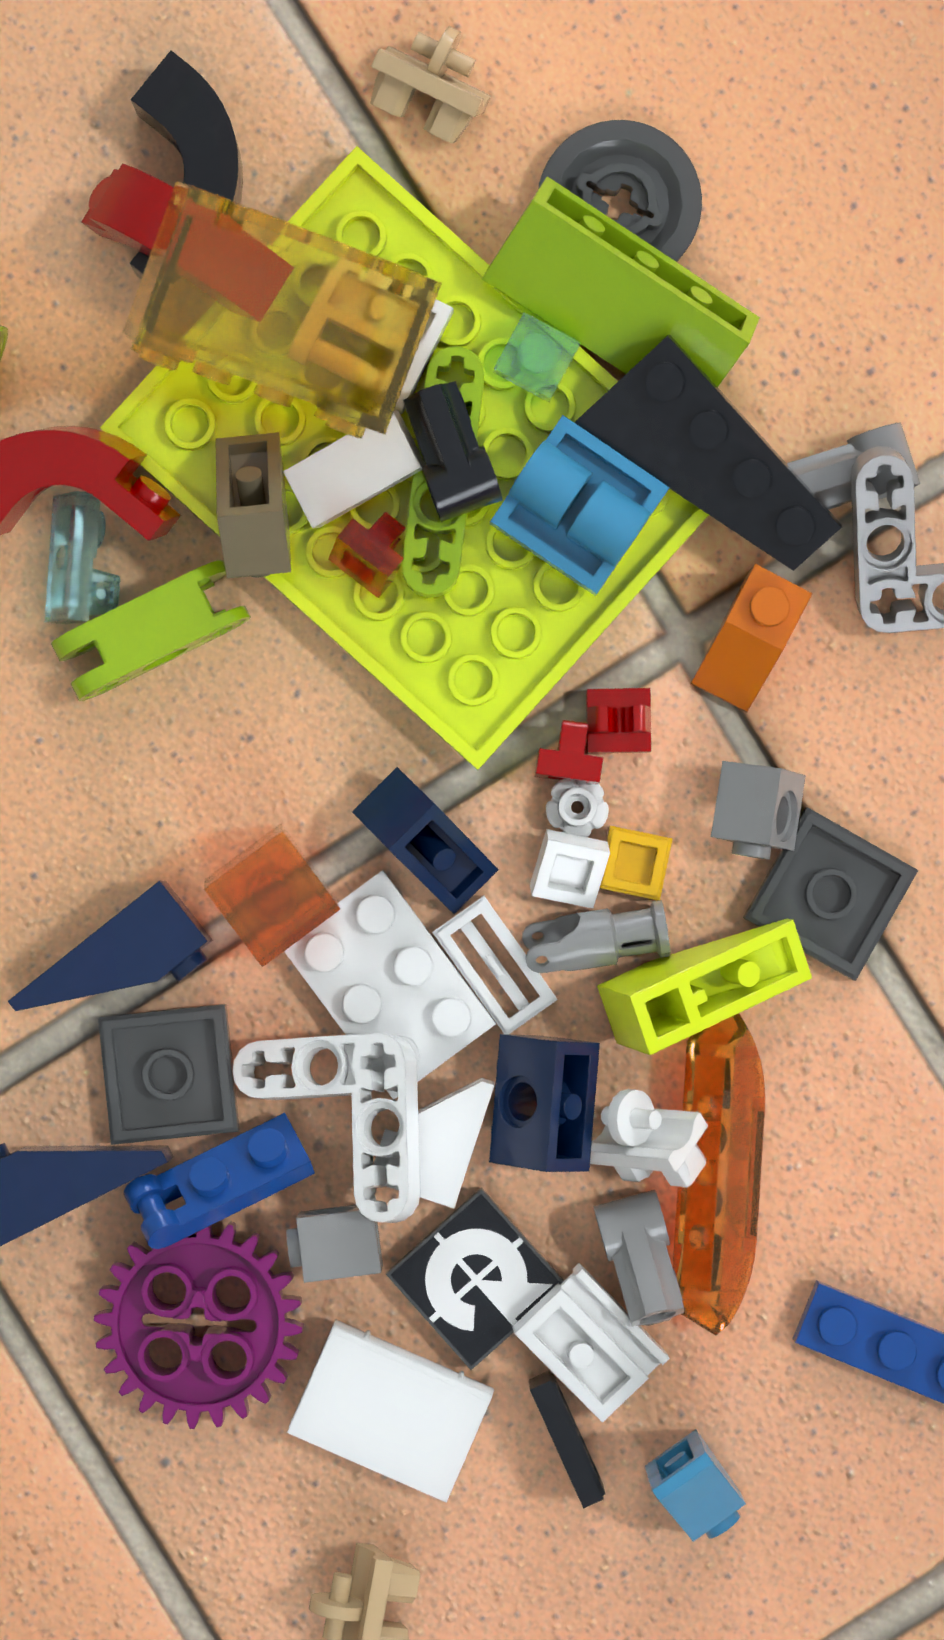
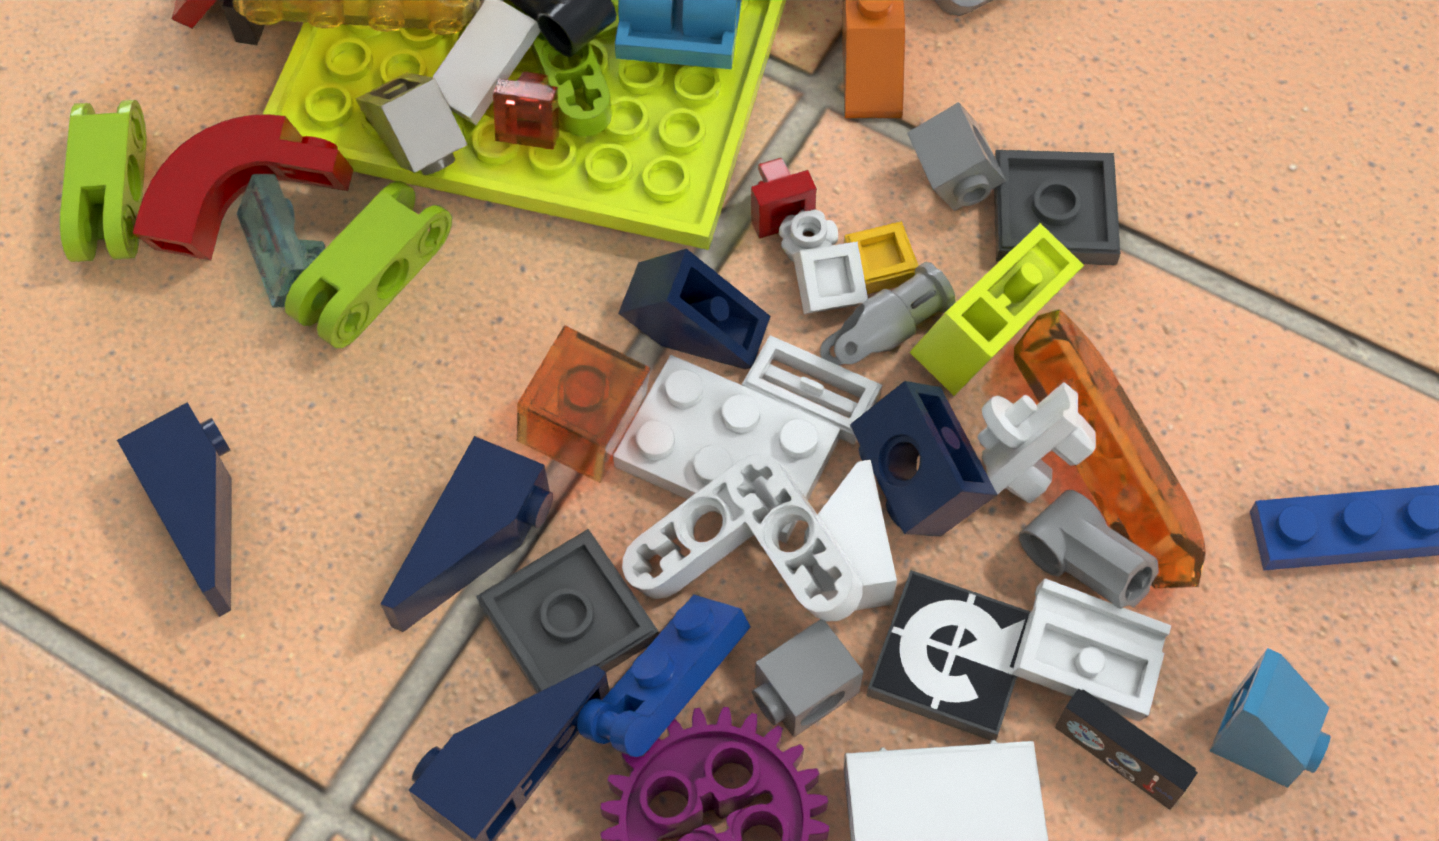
camera: 25 degrees left, 25 degrees down
red tile [586,688,651,754] -> none

